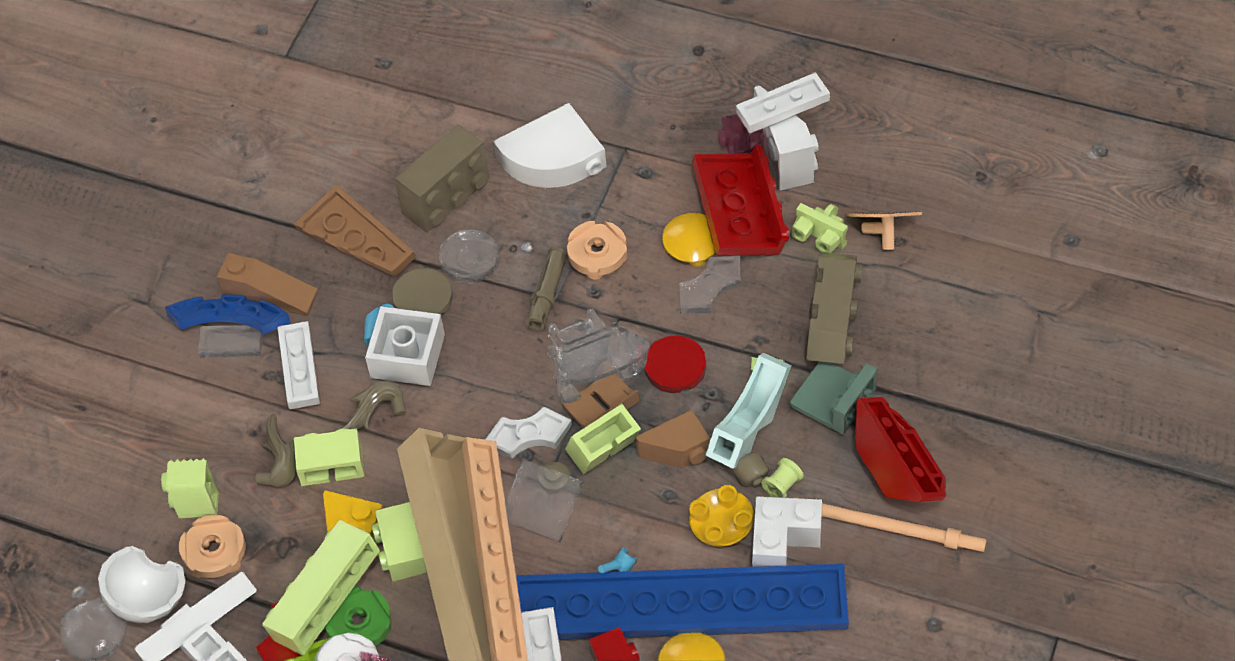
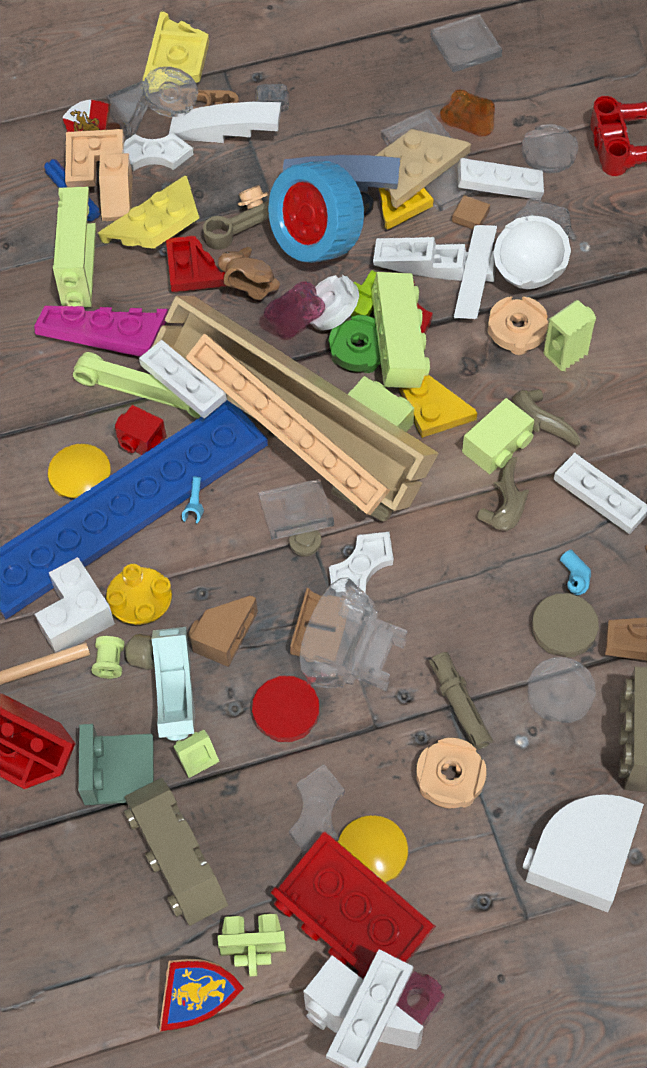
camera: 140 degrees right, 5 degrees up
white brick [365,306,445,386] -> none
yellowish green piece [565,404,641,475] -> none

